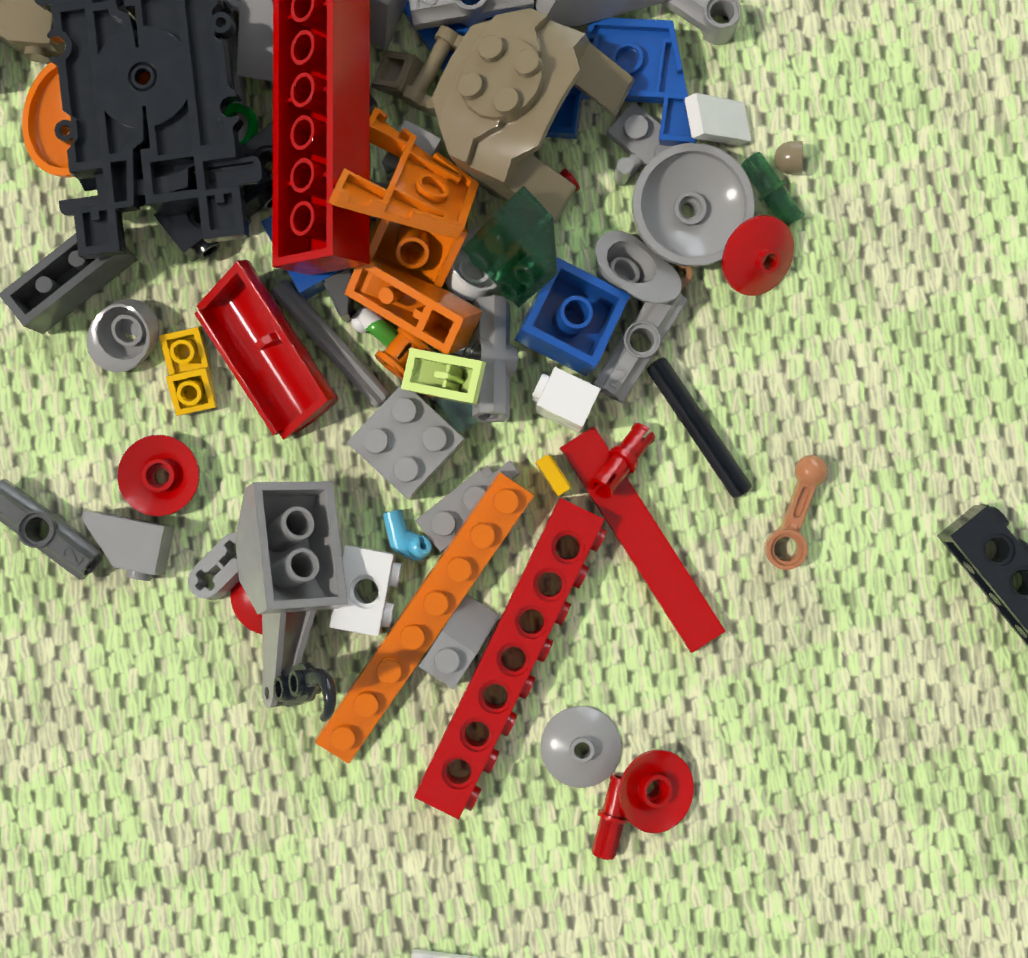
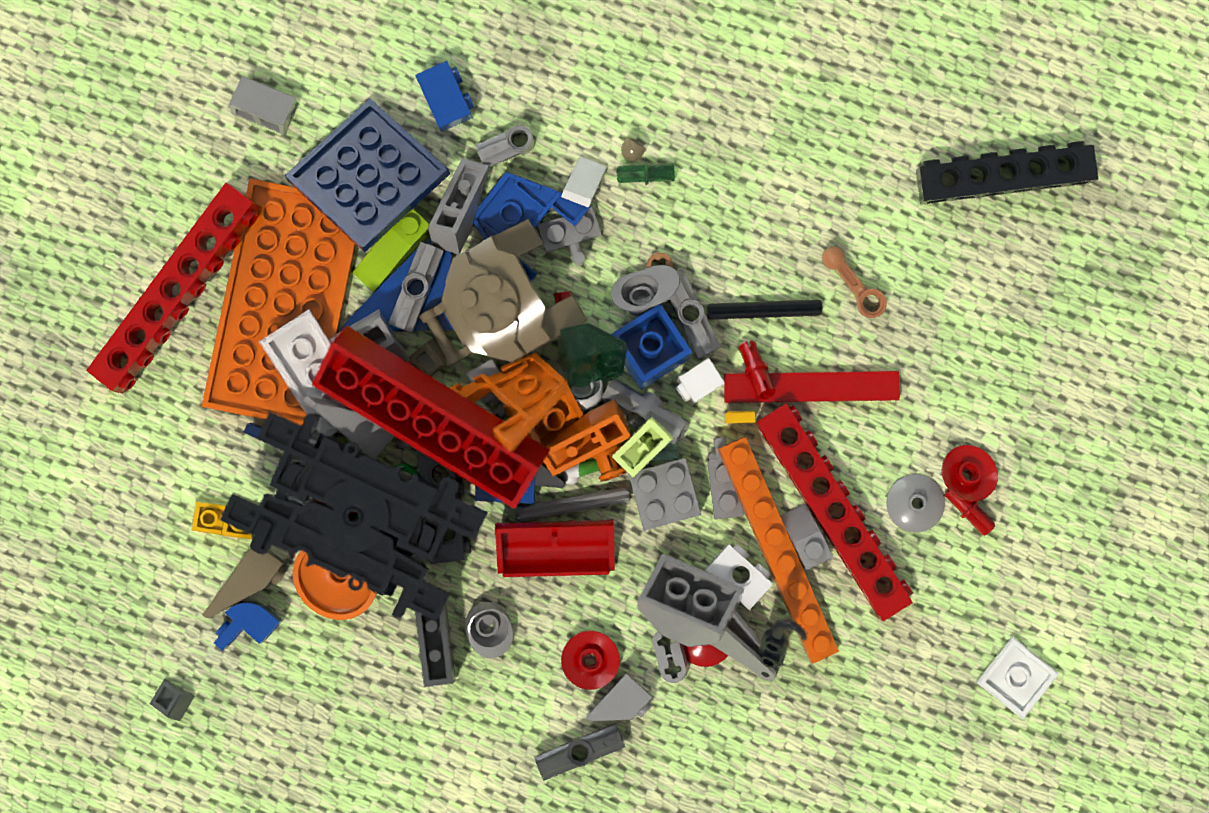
camera: 60 degrees left, 0 degrees up
yellow slope [159,326,217,416] -> none
medium azure arm [383,509,432,561] -> none
light grey dish [632,143,755,267] -> none
red dish [722,215,794,296] -> none

